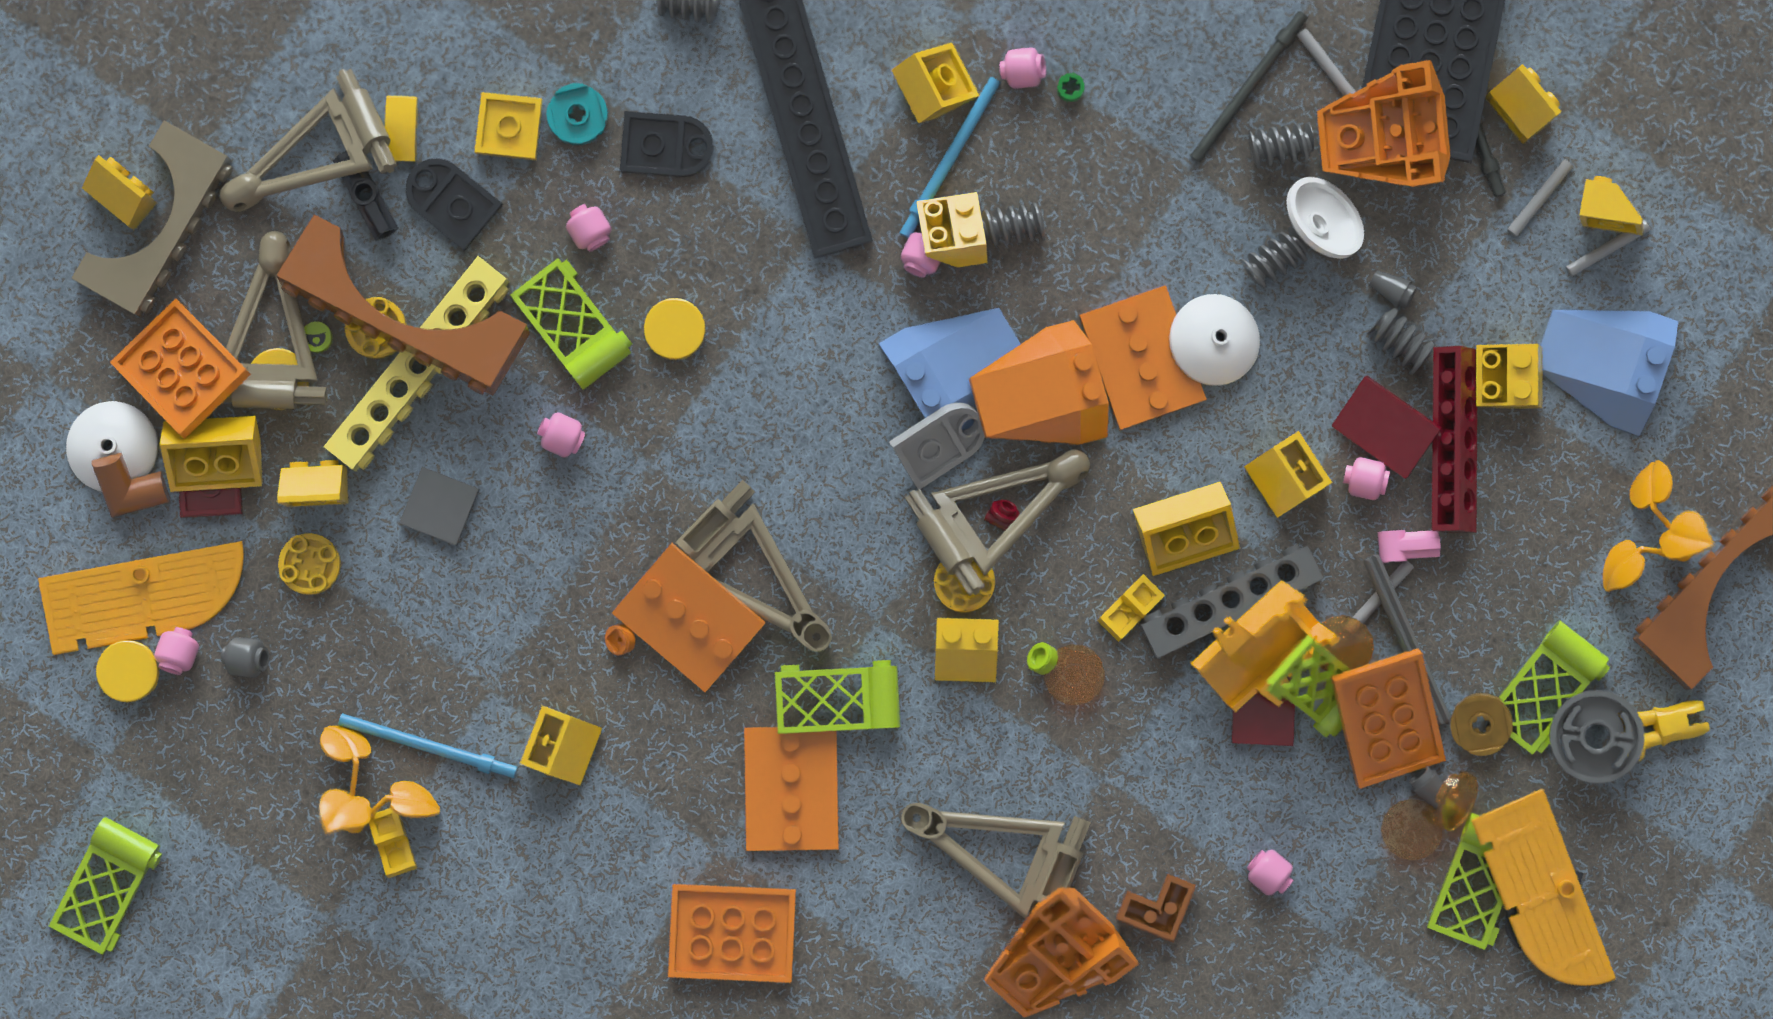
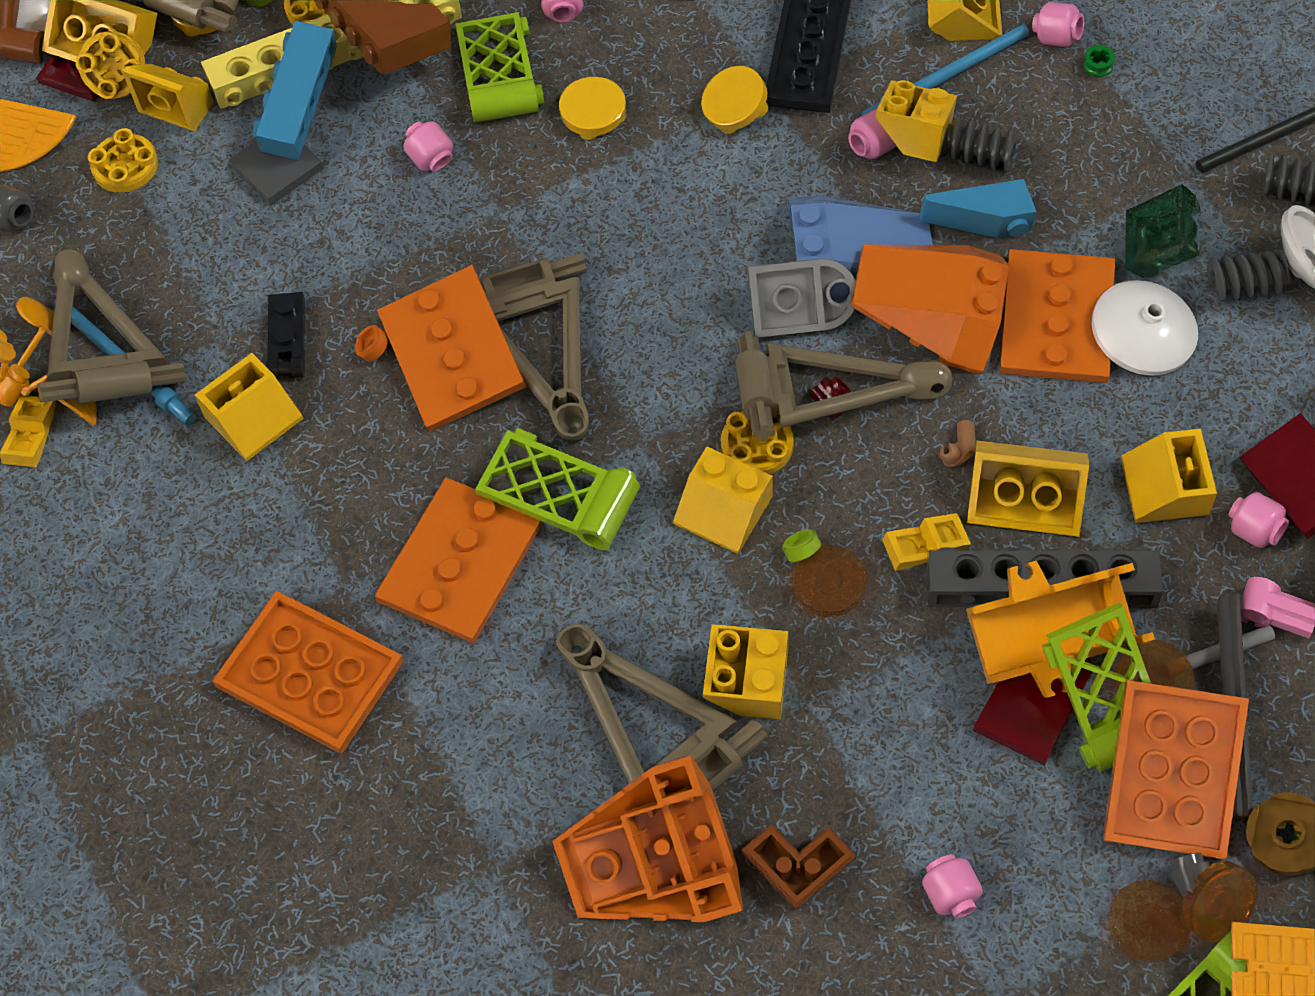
camera: 30 degrees right, 25 degrees down
none -> dark tan piece [37,249,186,404]
none -> yellow tile [75,31,146,99]
none -> dark azure brick [253,21,337,160]
none -> black plate [266,292,305,379]
none -> yellow tile [701,66,768,134]
none -> yellow slope [703,624,788,720]
none -> dark azure slope [919,179,1037,238]
none -> medium nougat arm [939,420,976,467]
none -> clear green brick [1125,184,1201,278]

